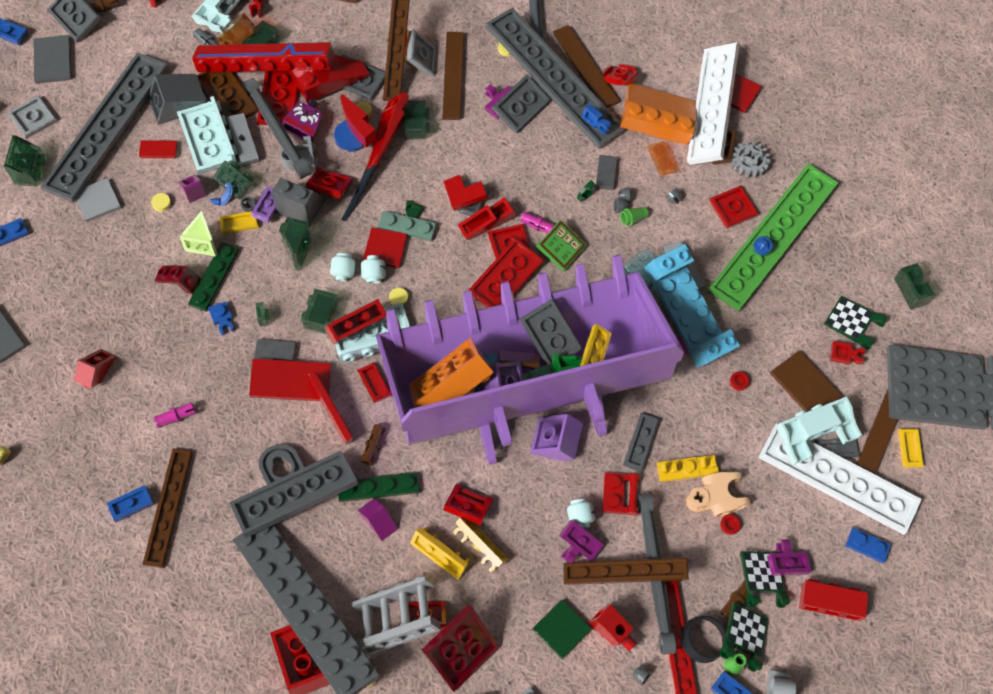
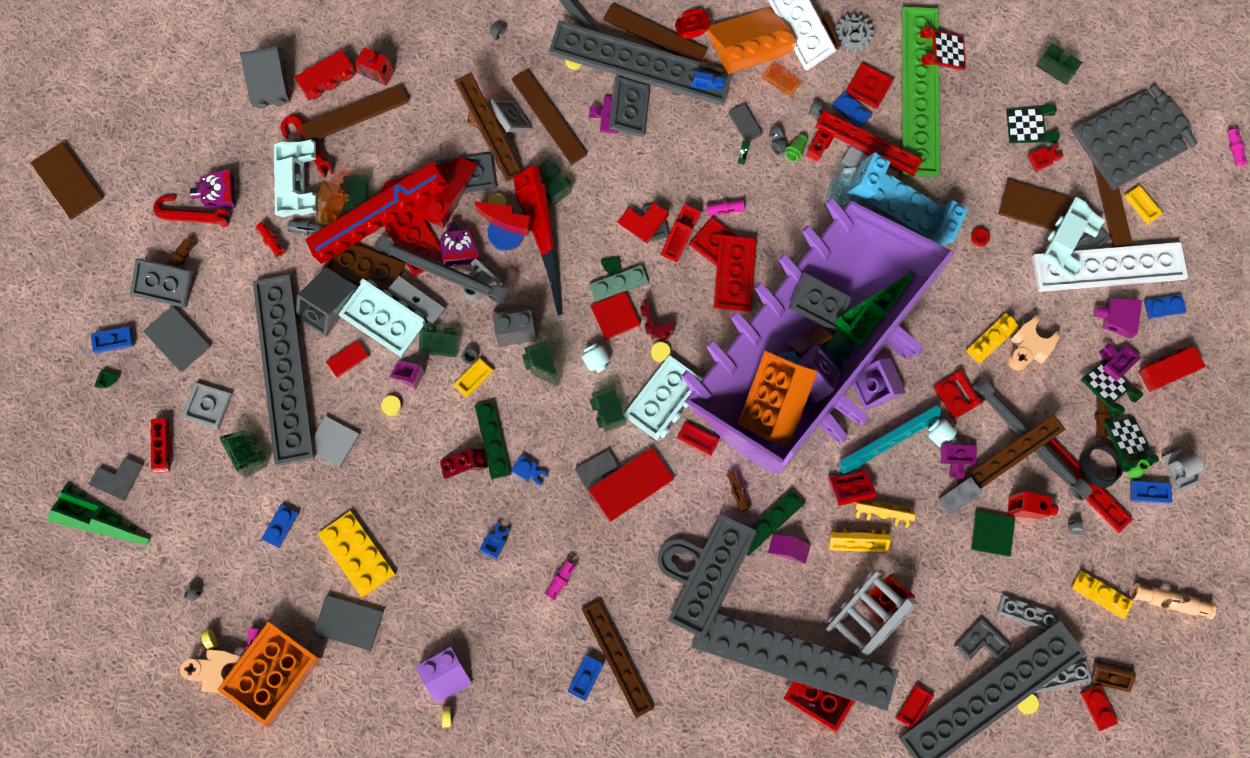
camera: 35 degrees left, 10 degrees up
red slope [74,349,117,389] -> none
yellowish green slope [180,211,217,256] -> none
piece [210,183,233,206] -> none
medium lavender plate [251,186,276,223] -> none
clear green plate [255,302,270,327] -> none
red plate [306,168,353,198] -> none
red tile [308,371,353,445] -> none
red brick [324,299,387,345] -> none
light aqua head [361,255,386,283] -> none
dark red plate [421,605,499,692] -> none
tile [536,219,587,271] -> none
yellow plate [580,324,612,366] -> none
dark grey tile [623,413,659,472] -> none
red tile [720,514,741,535] -> none
blue tile [753,236,773,256] -> none
none -> red pin [256,221,286,257]
none -> yellow plate [318,511,396,598]
none -> medium lavender slope [415,647,472,704]
none -> blue plate [479,522,510,560]
none -> dark red bracket [640,299,674,340]
none -> red piece [806,112,842,163]
none -> red tile [815,110,923,176]
none -> blue plate [832,92,872,128]
none -> teal tile [839,405,941,475]
none -> flag [920,26,966,70]
none -> flat silver tile [939,477,983,515]
none -> magenta torso [1093,298,1142,339]

